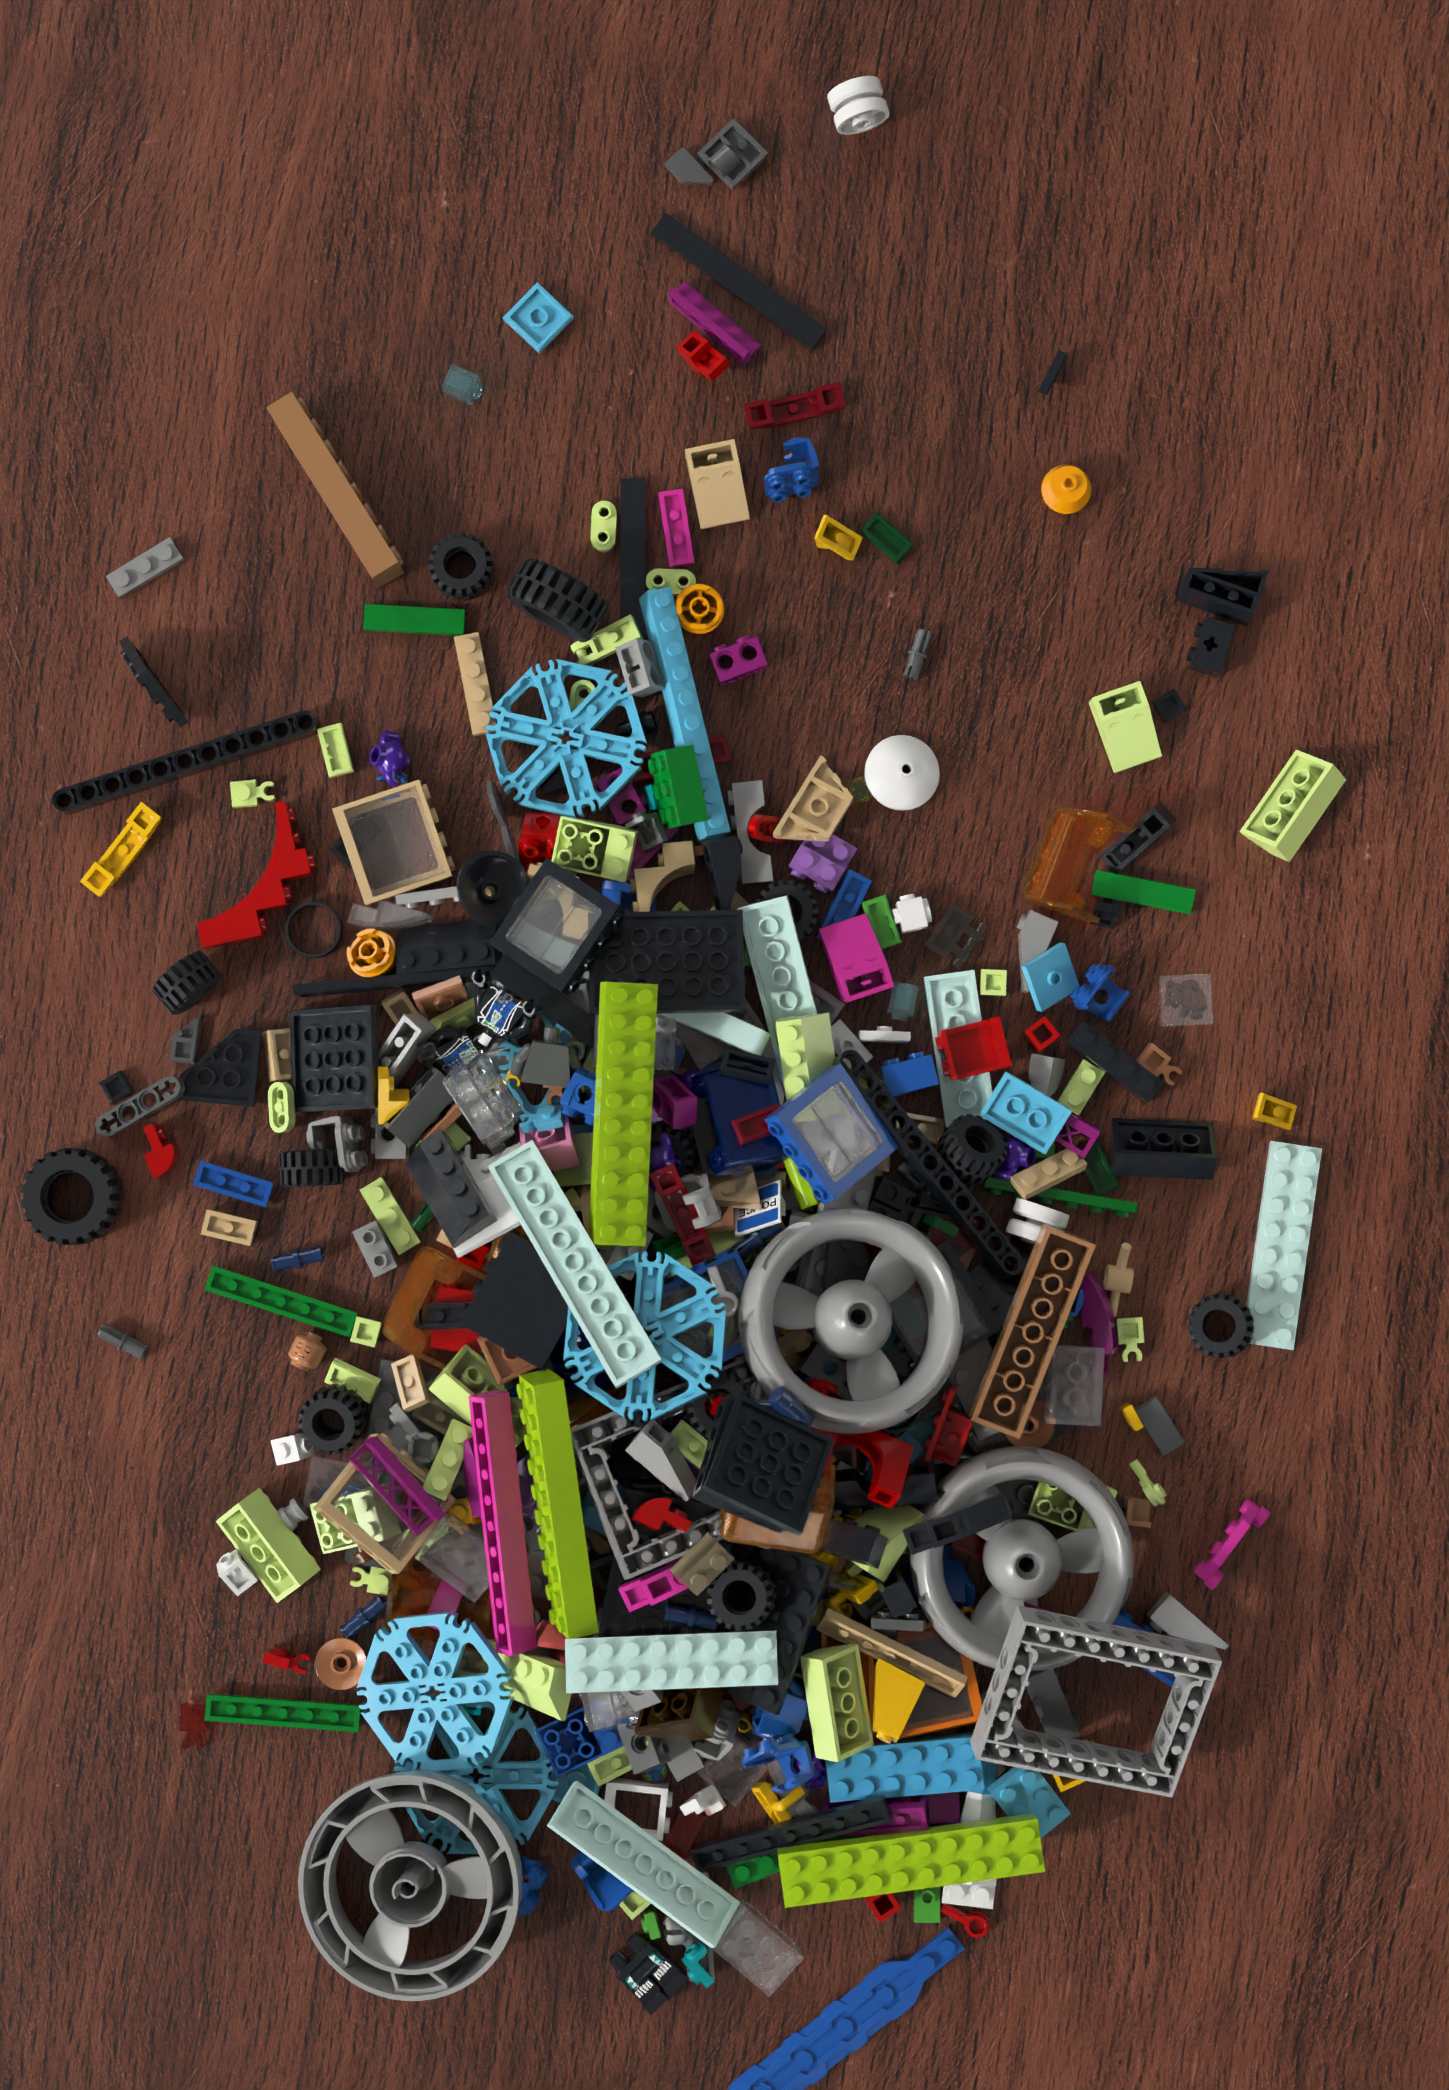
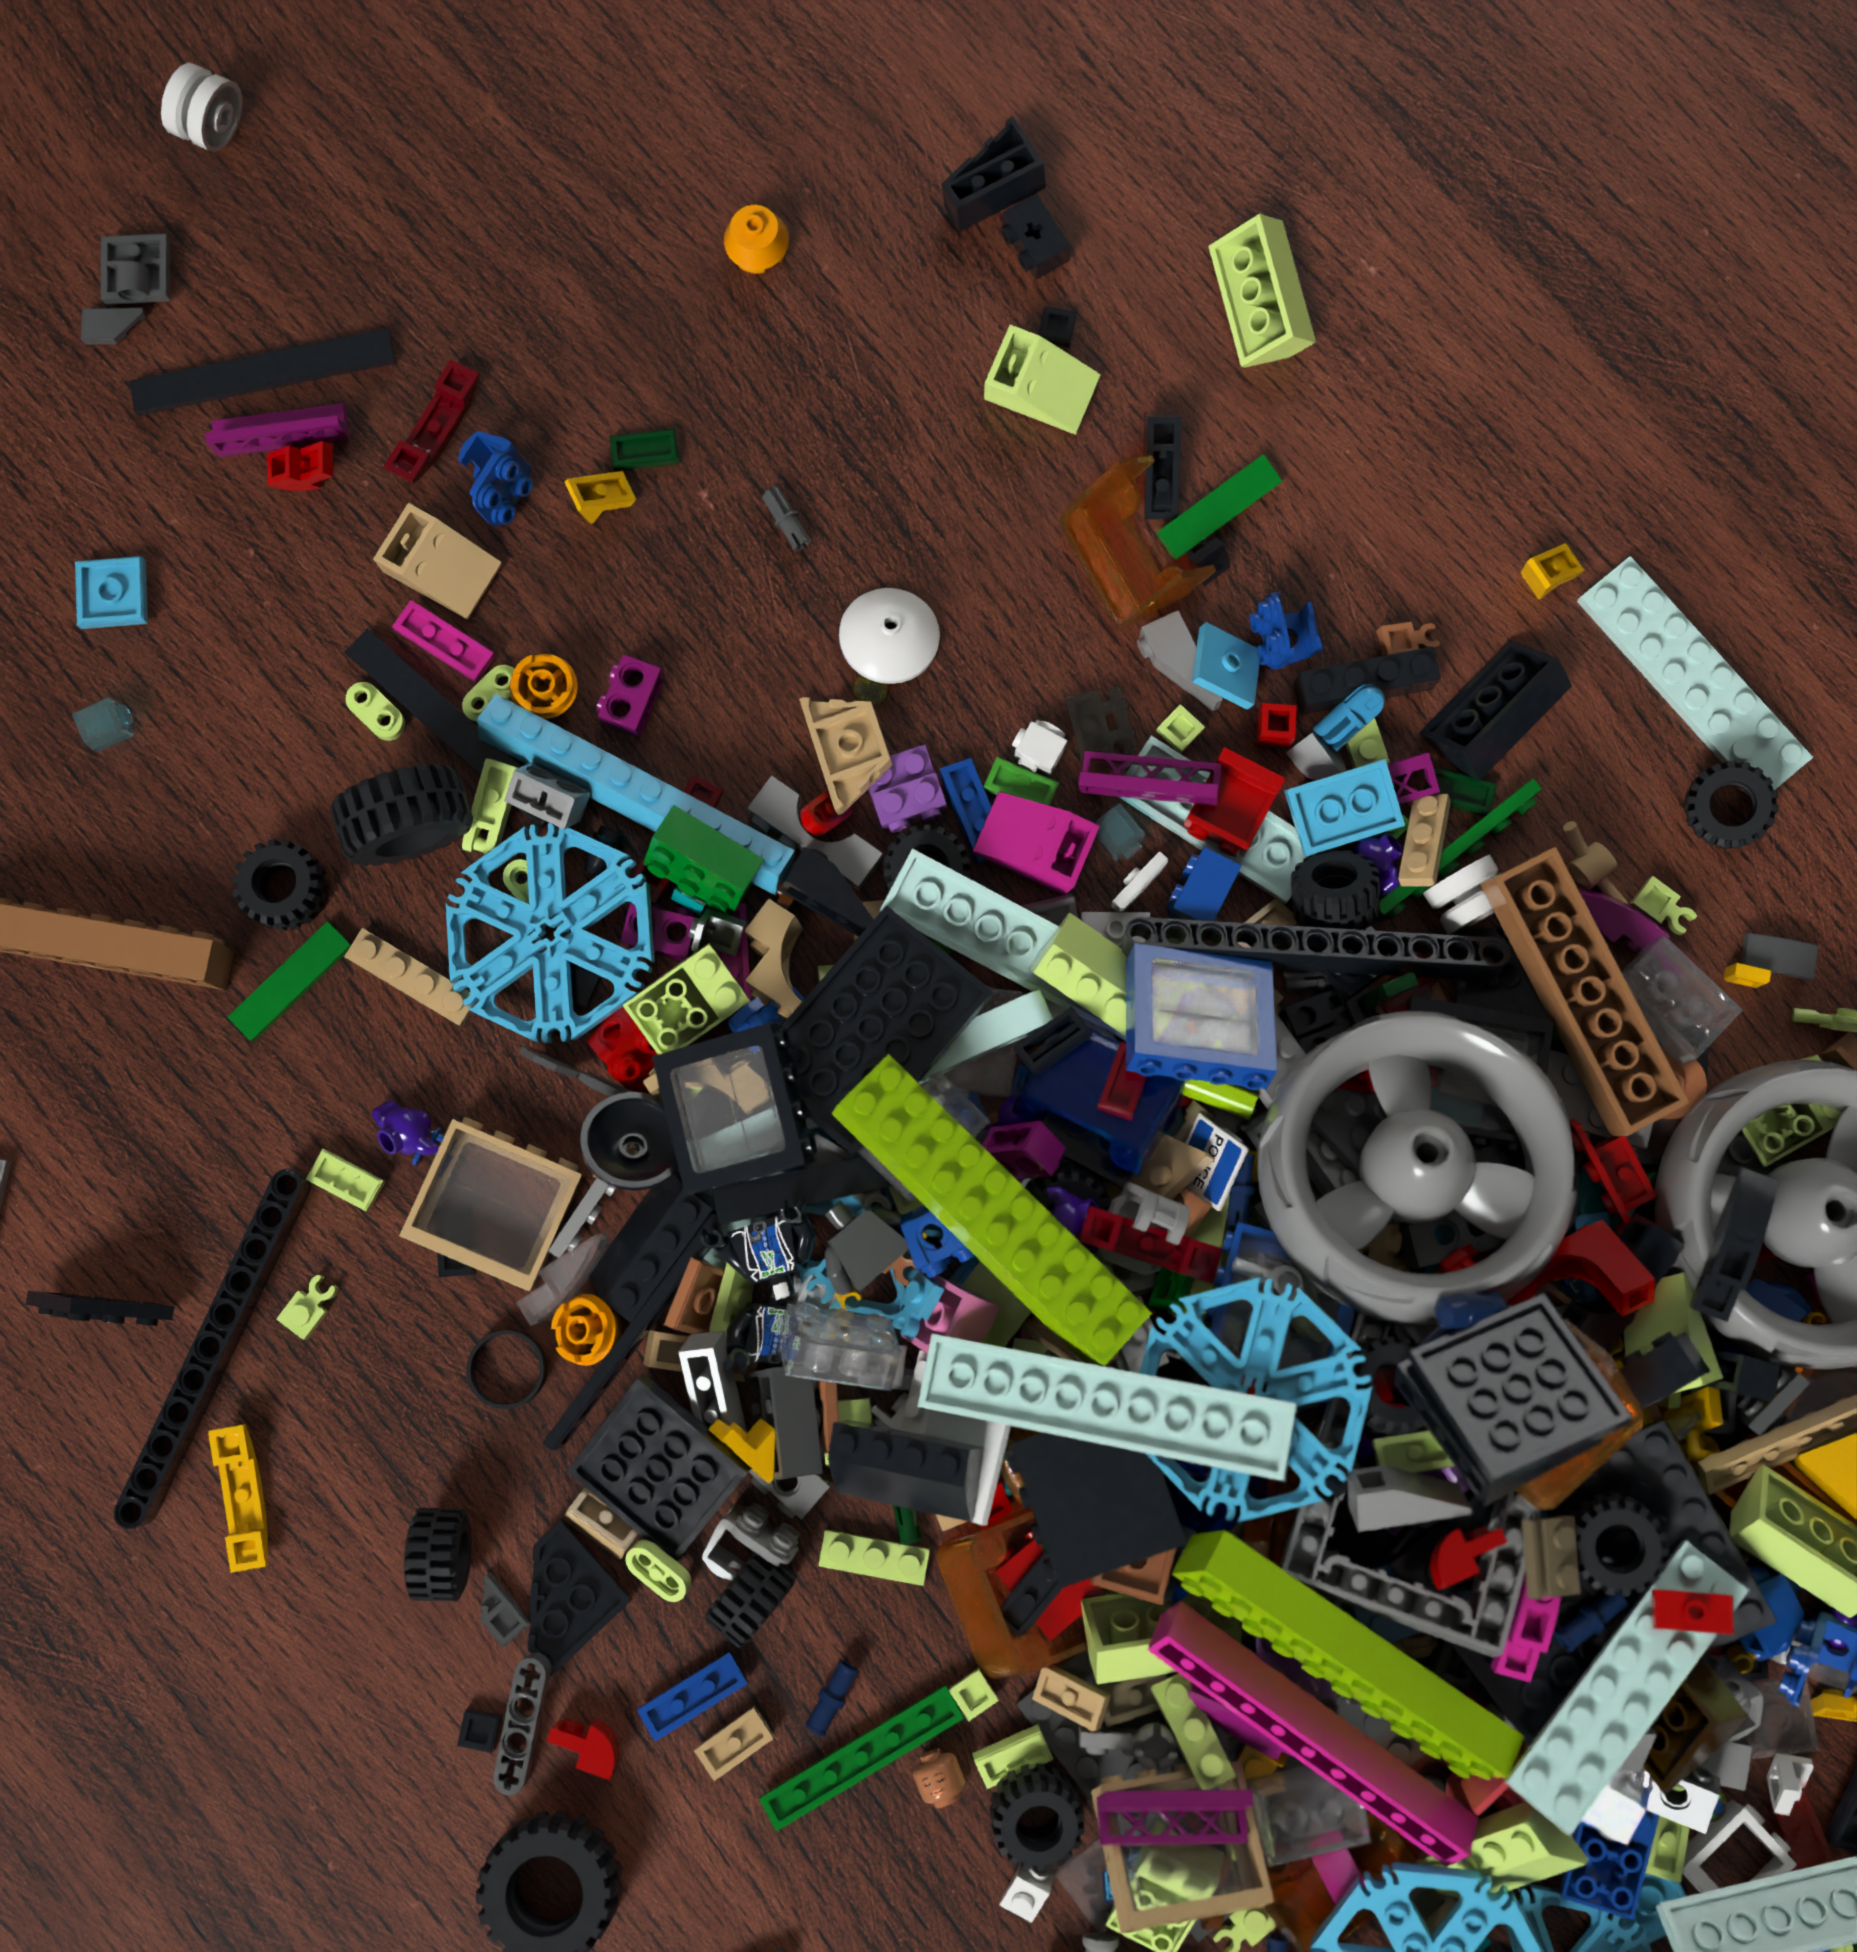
camera: 45 degrees left, 5 degrees down
red arch [196,801,317,950] -> none
light grey brick [352,1220,401,1278] -> none
black tile [1038,350,1067,395] -> none
clear tile [1159,974,1213,1027] -> none
none -> magenta fence [1078,751,1222,806]
none -> dark azure arm [1313,684,1385,752]
none -> red plate [1652,1589,1734,1635]

